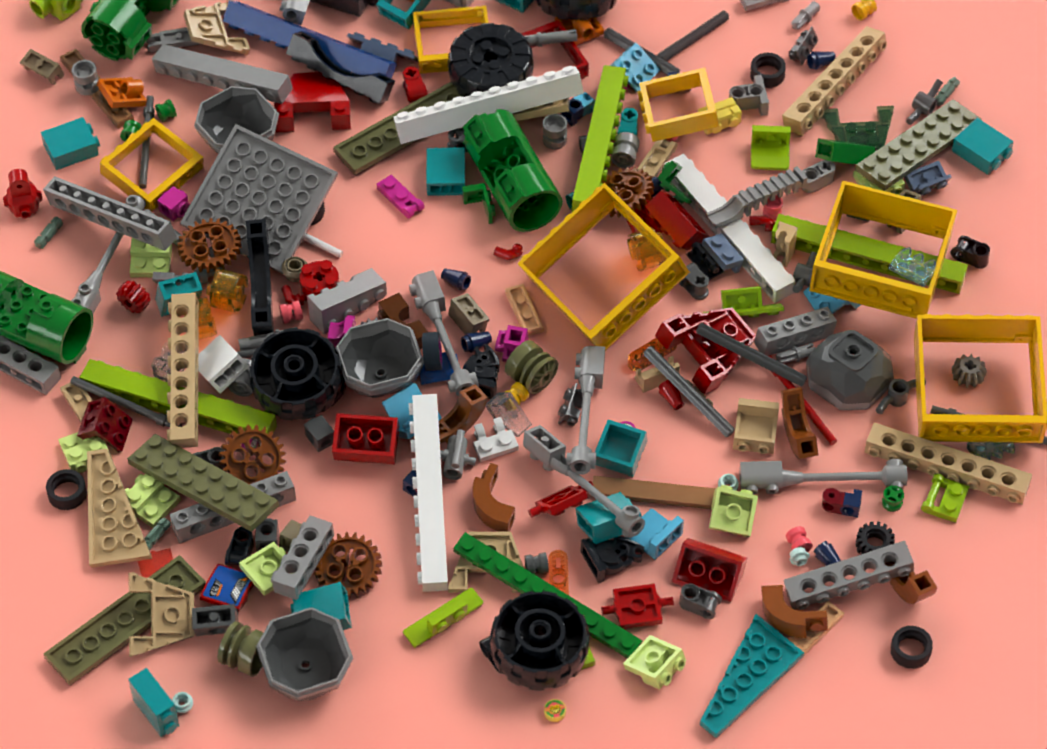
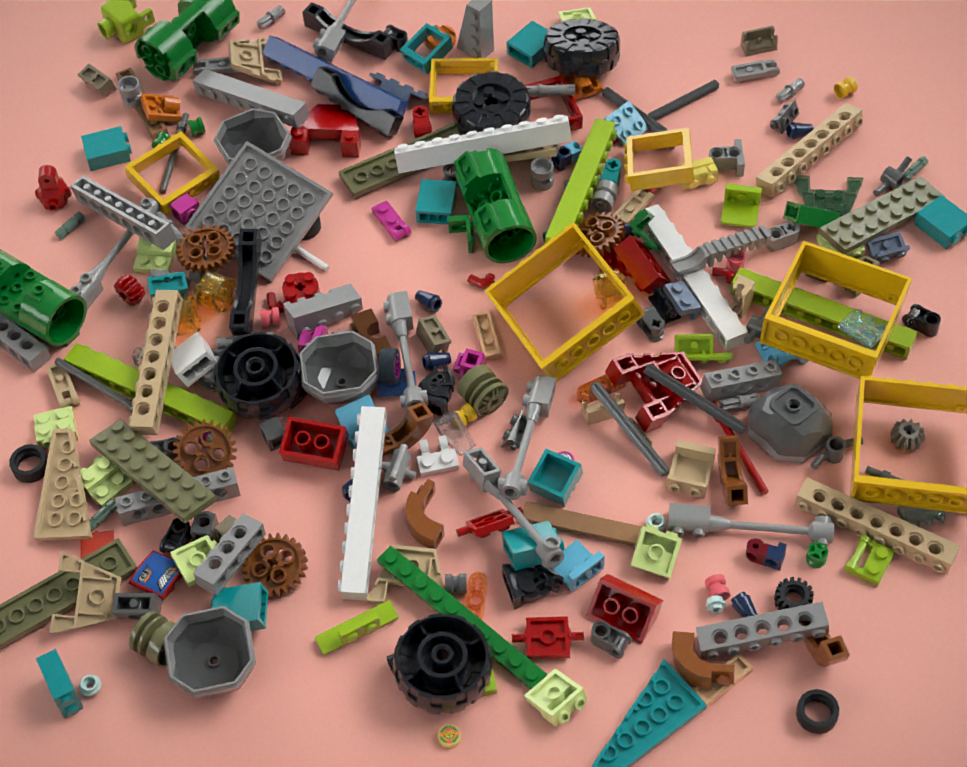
camera: 10 degrees right, 0 degrees up
dark red bracket [77,397,132,452] -> none
dark tan cone [281,257,307,282] -> none
red cone [658,380,684,410] -> none
black tyre [750,52,786,88] -> none

